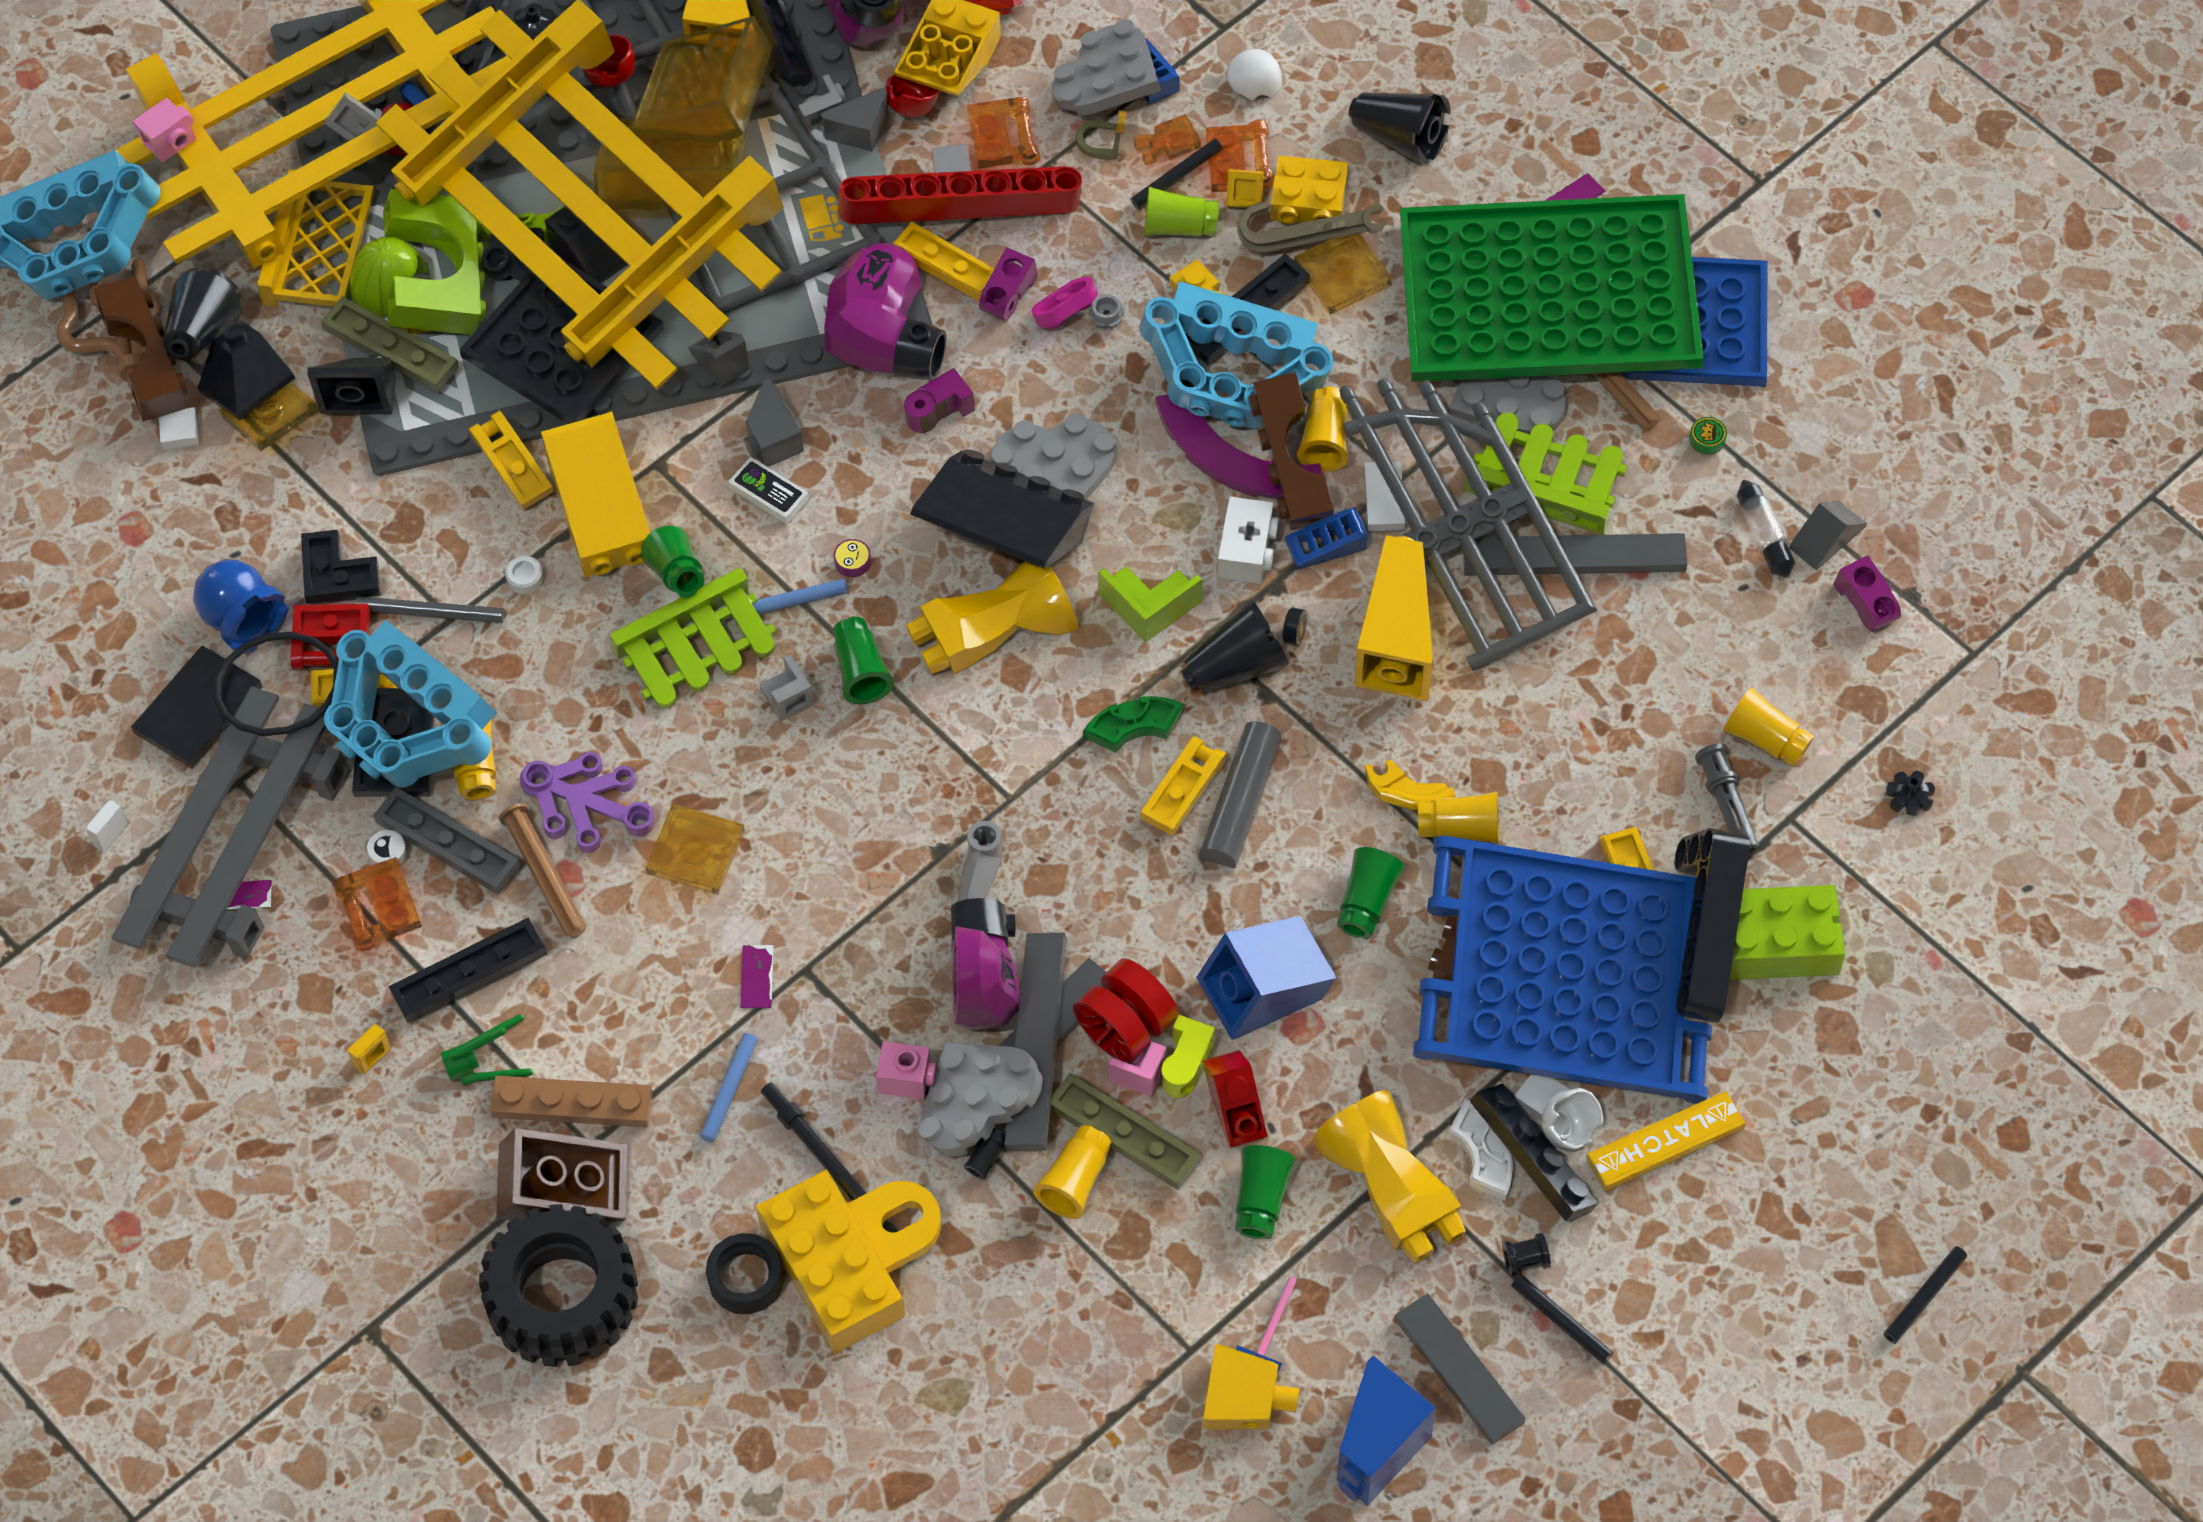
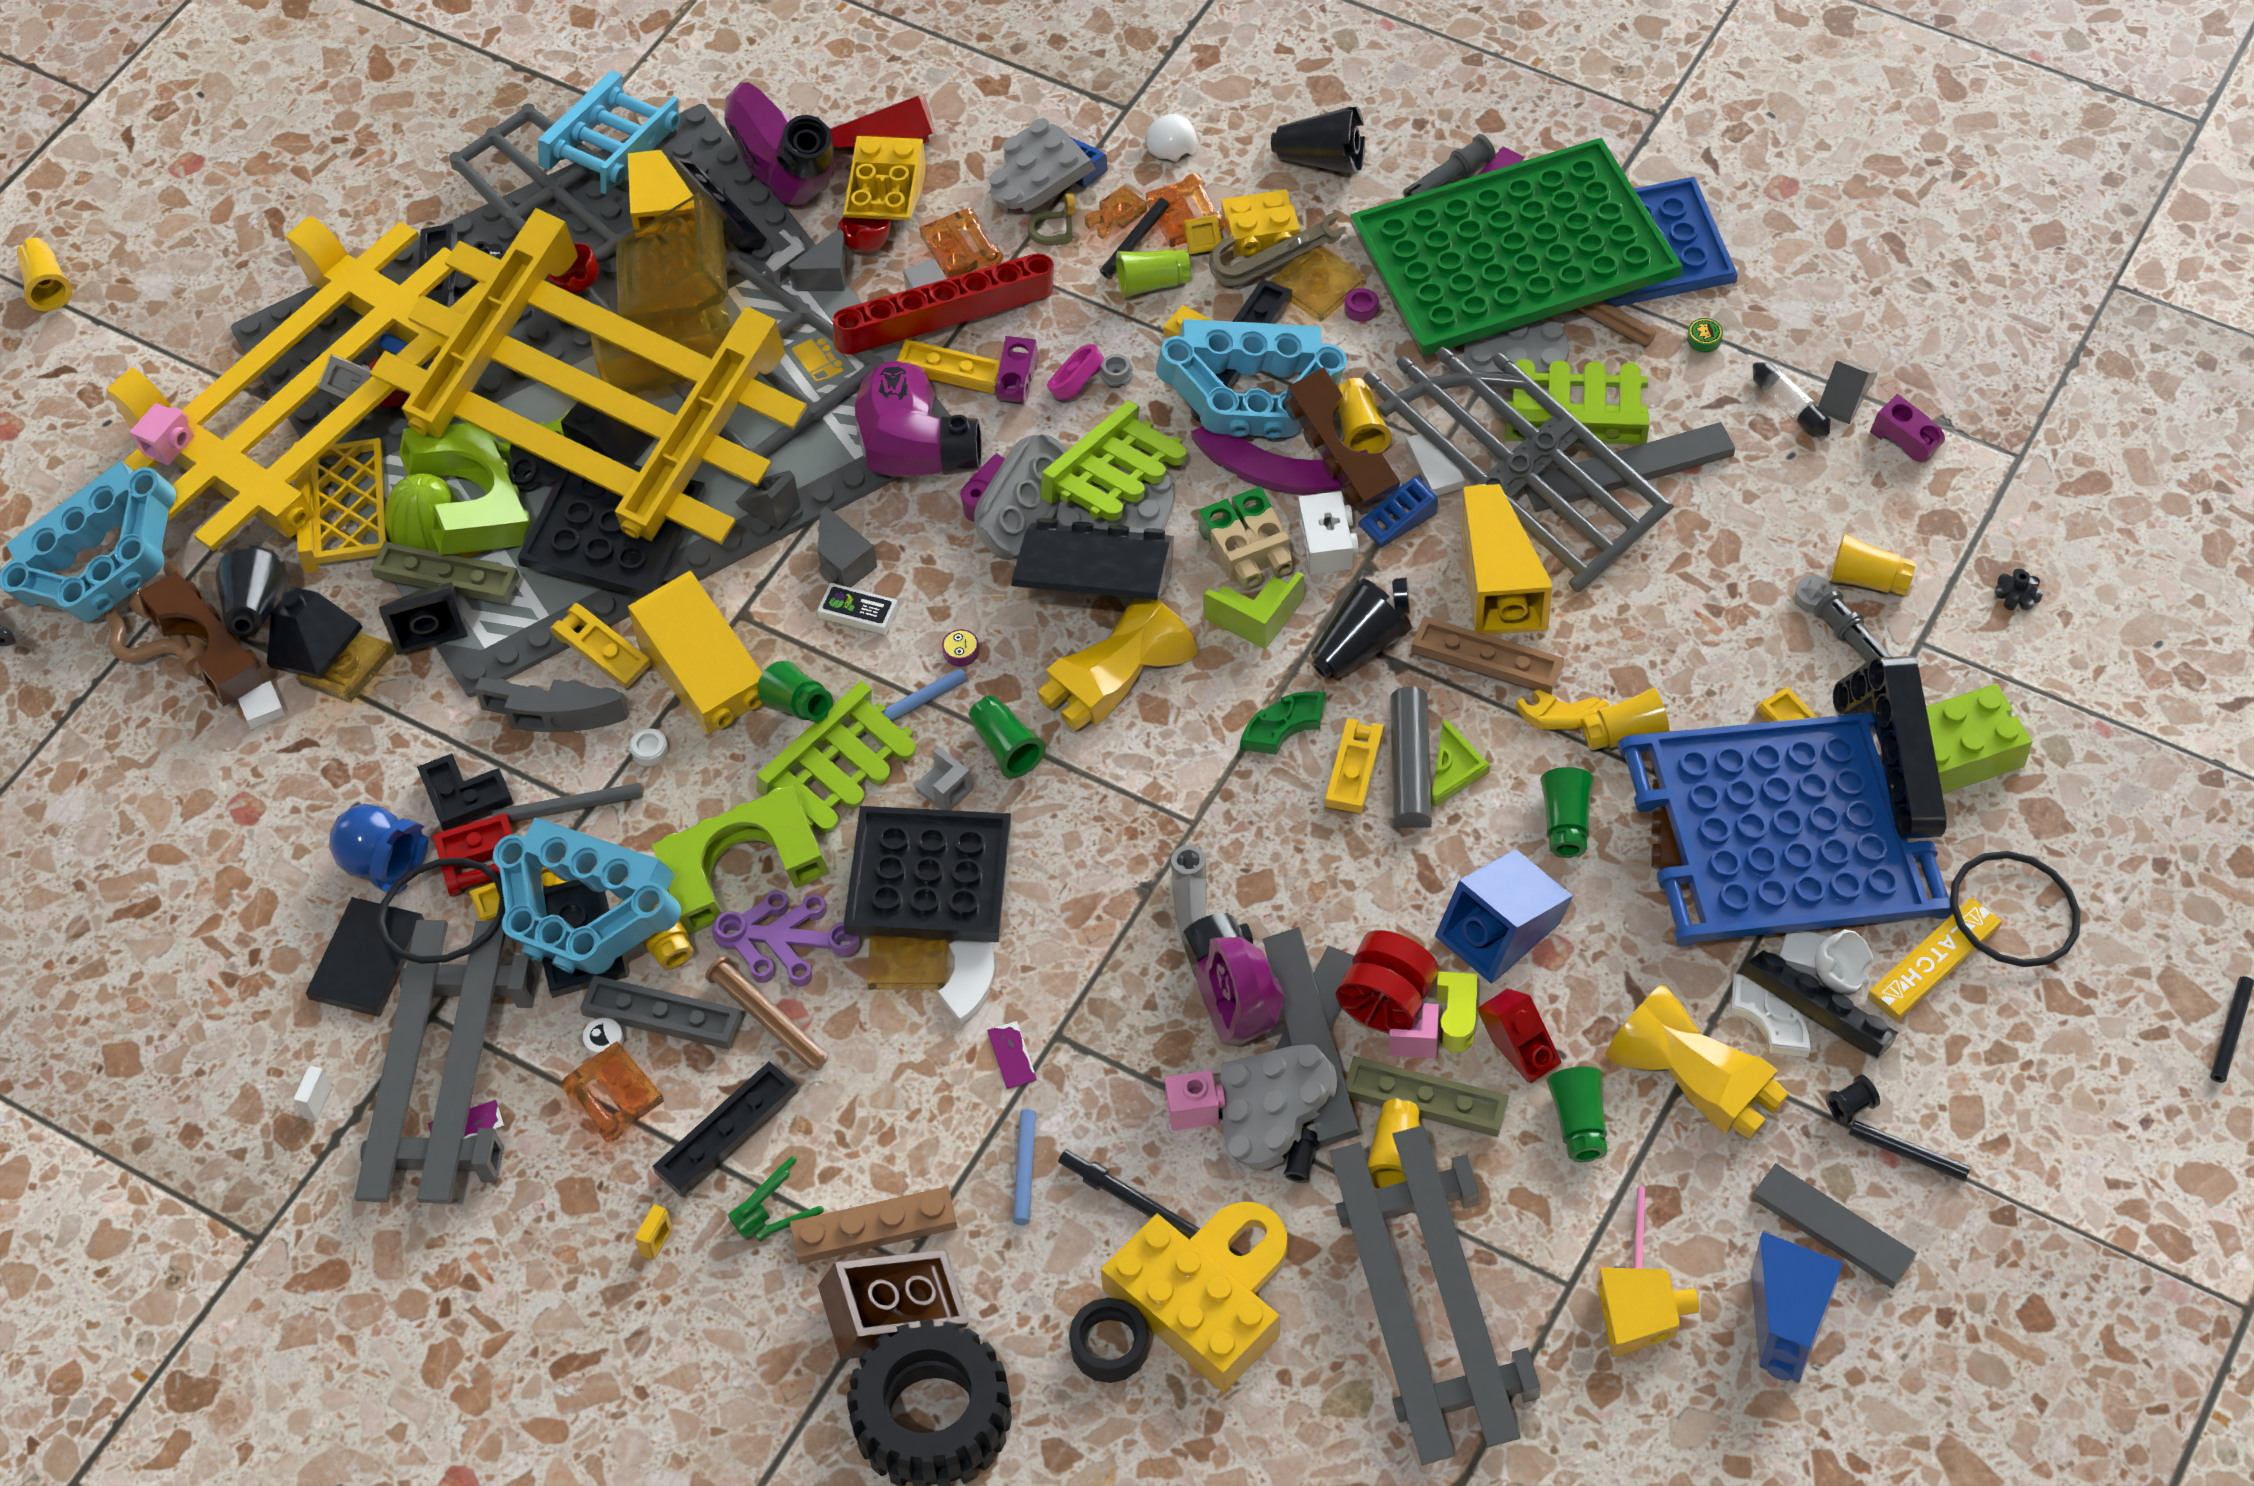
camera: 15 degrees left, 5 degrees down
none -> dark grey slope [475,677,629,733]
none -> lime arch [651,784,830,934]
none -> black plate [844,806,1011,942]
none -> white tile [938,940,995,1025]
none -> light grey tile [974,434,1067,558]
none -> lime fence [1040,400,1187,521]
none -> tan hips [1198,486,1292,590]
none -> dark grey fence [1329,1125,1541,1466]
none -> magenta tile [1344,288,1379,322]
none -> dark grey pin [1403,134,1496,198]
none -> medium nougat plate [1411,616,1564,695]
none -> lime tile [1431,719,1490,807]
none -> light grey tile [1795,576,1833,613]
none -> black piece [1950,851,2081,967]

